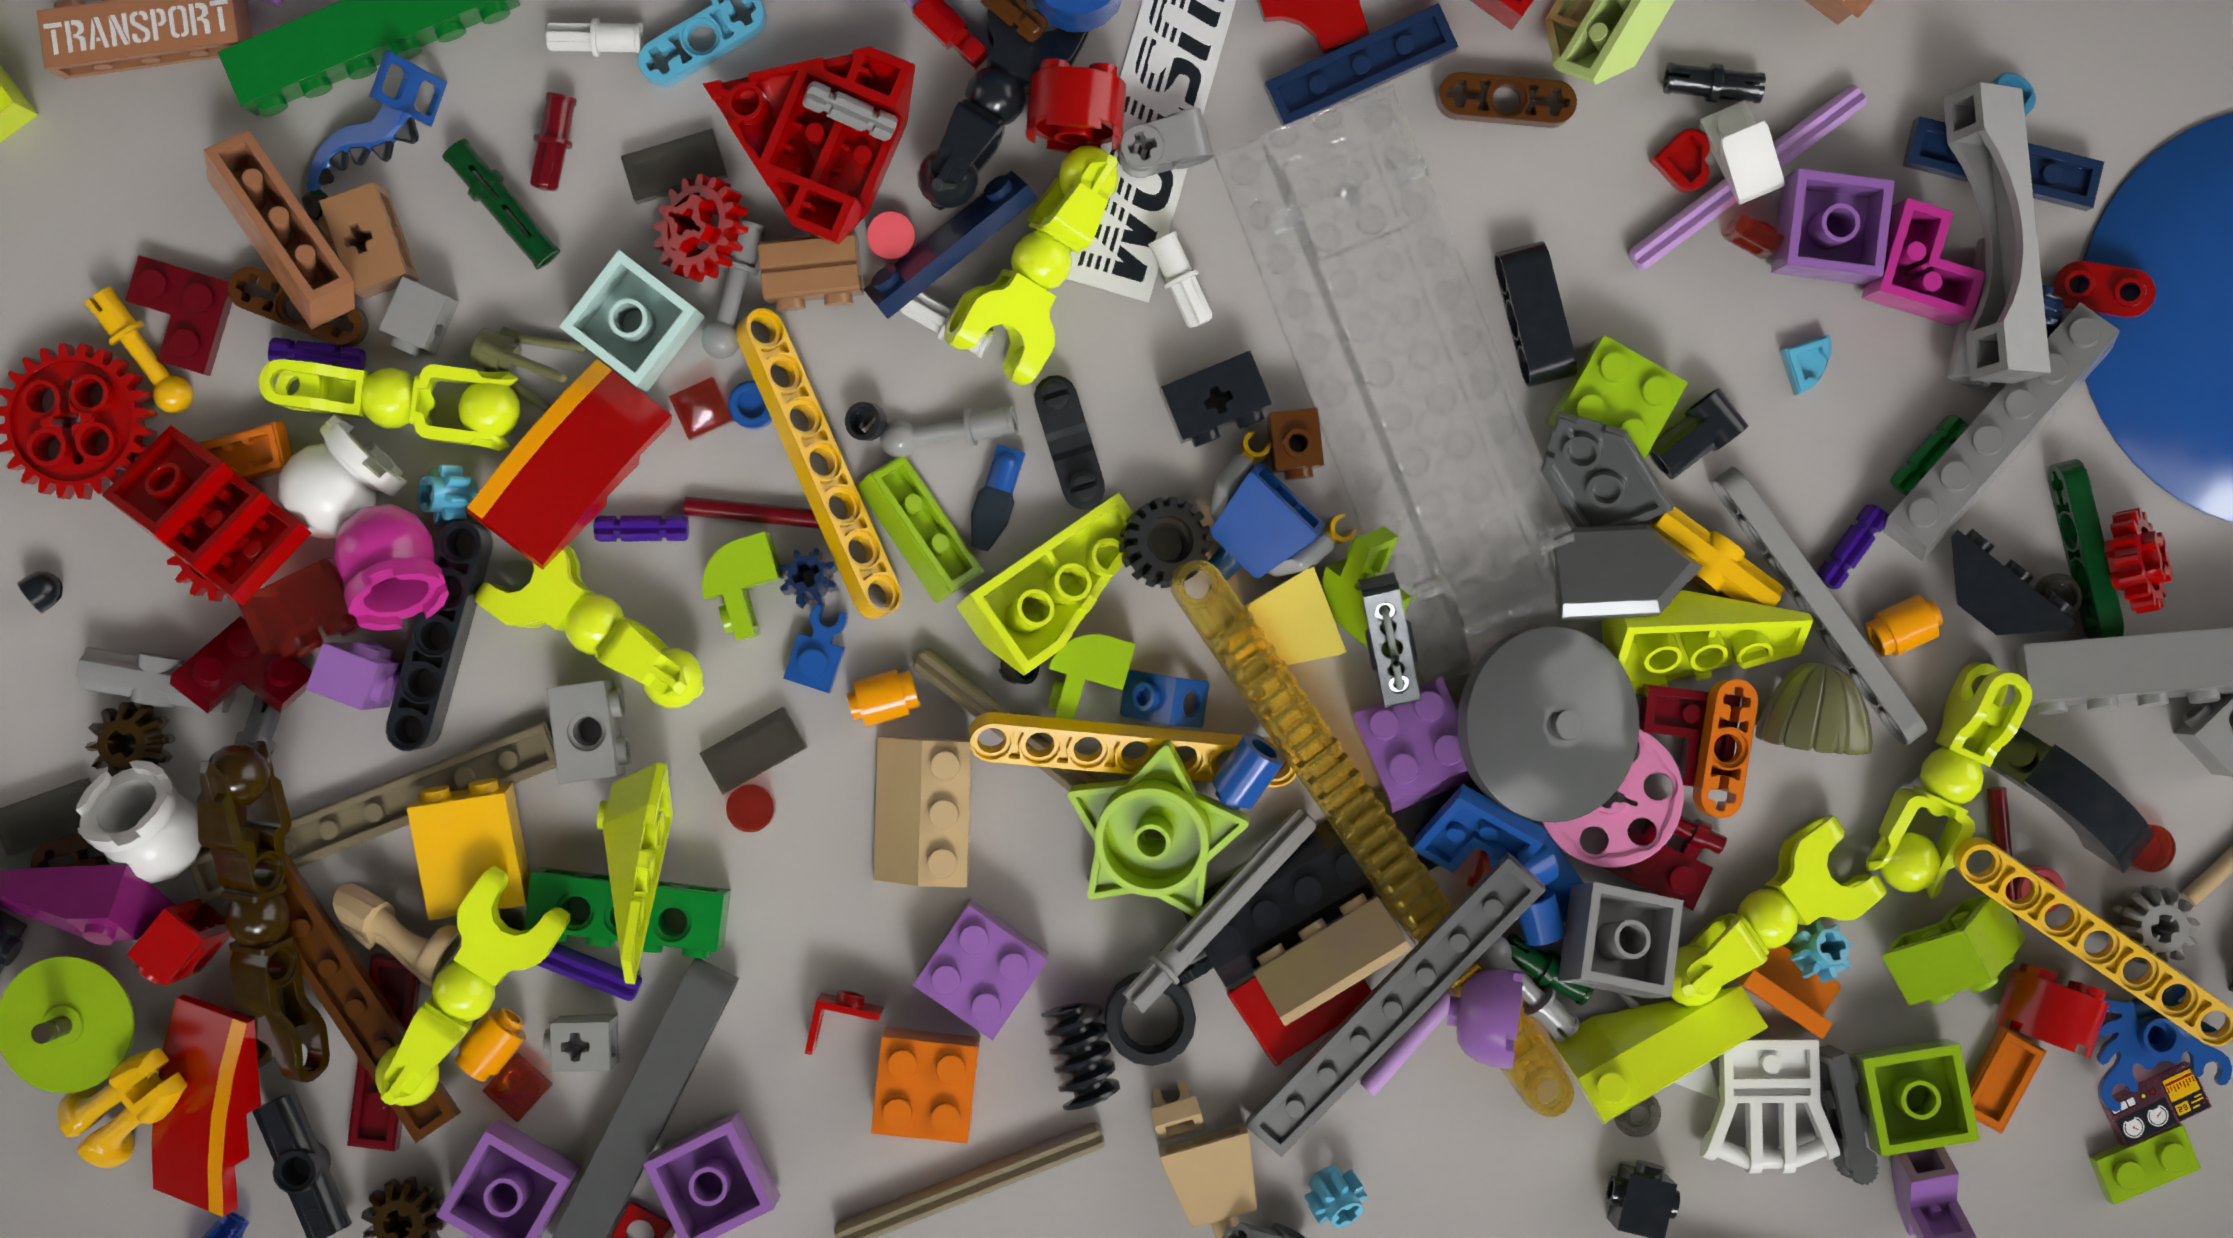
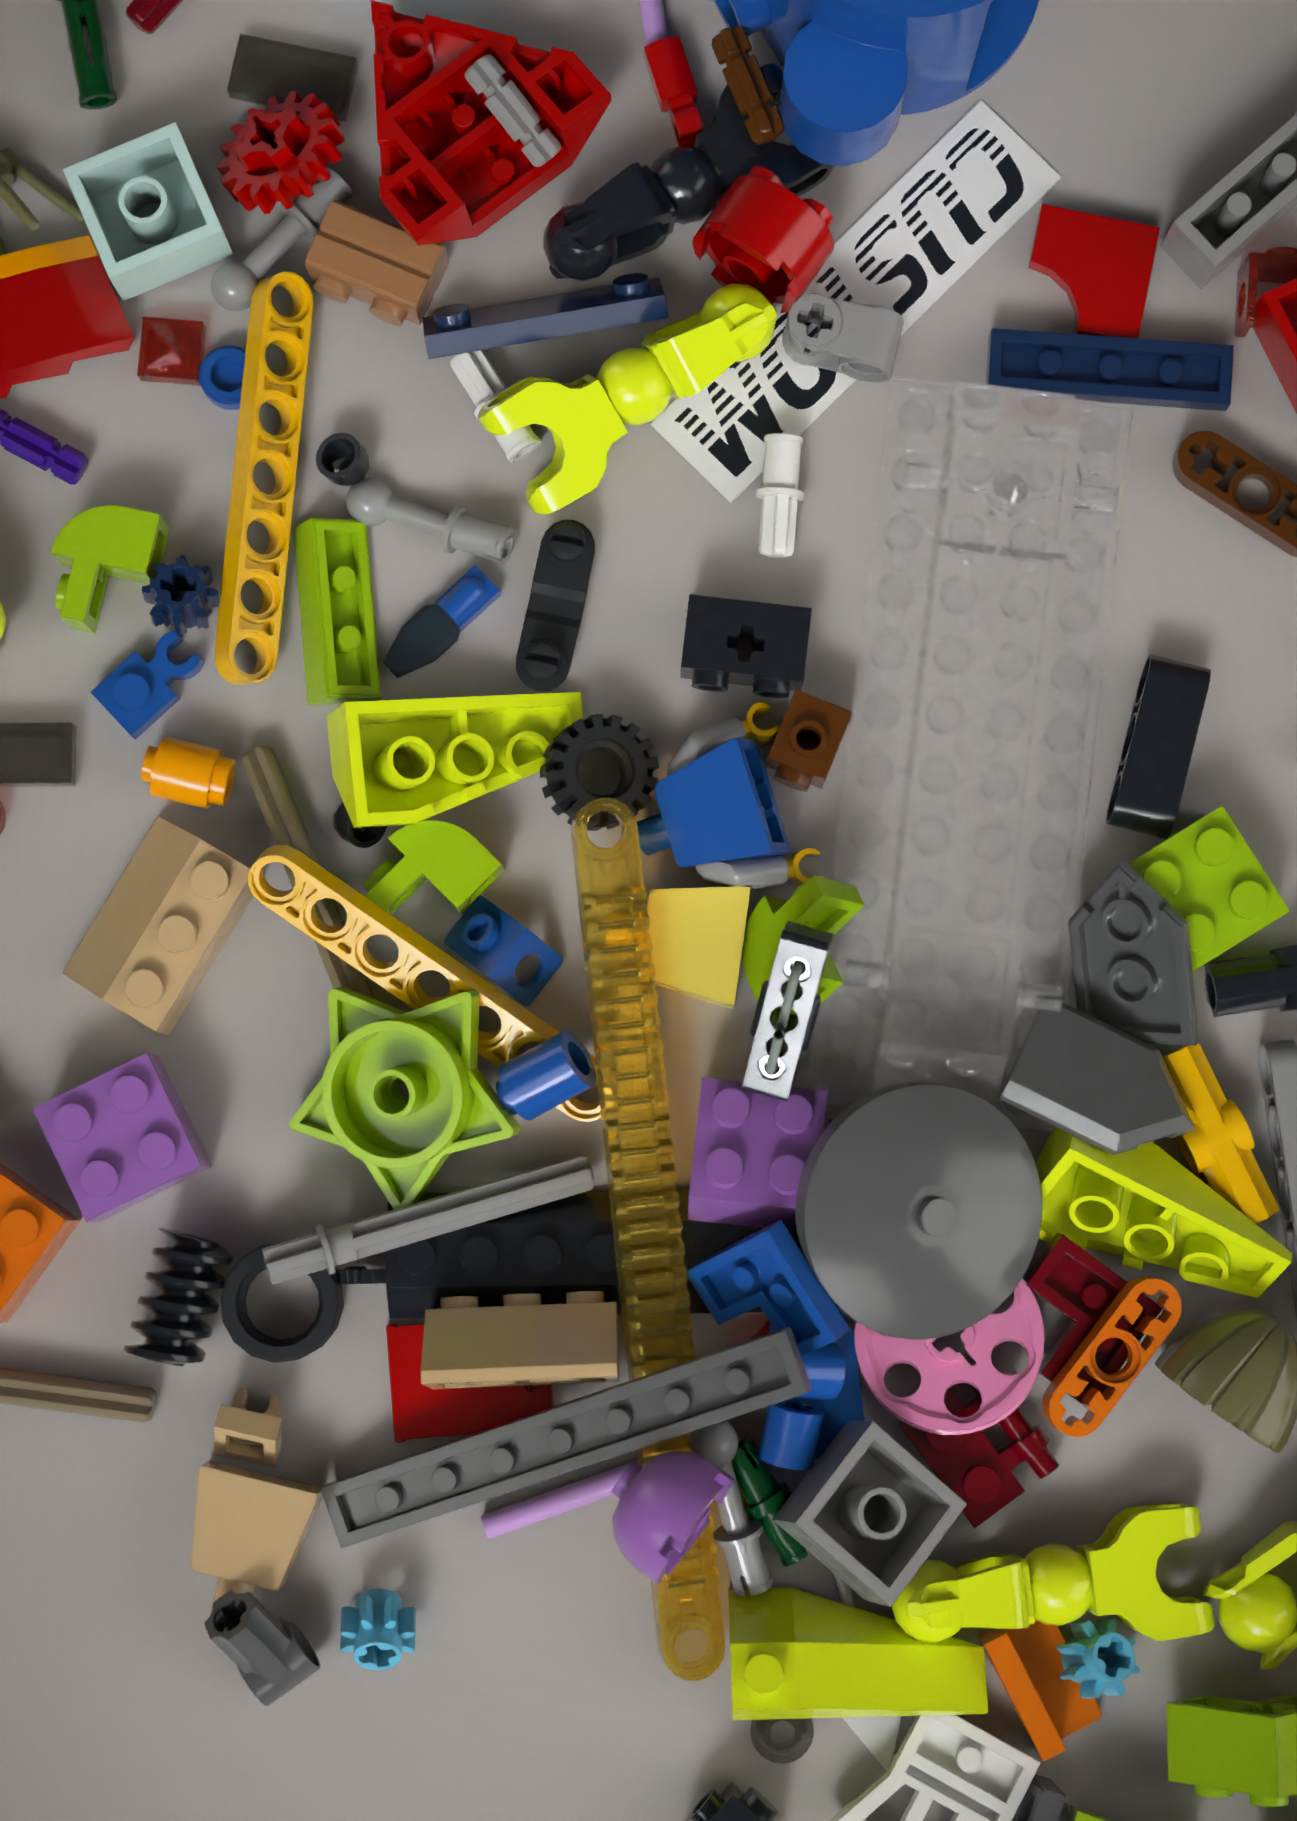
camera: 30 degrees right, 5 degrees down
dark red bar [683,496,820,529] -> none
coral tile [867,211,916,262] -> none

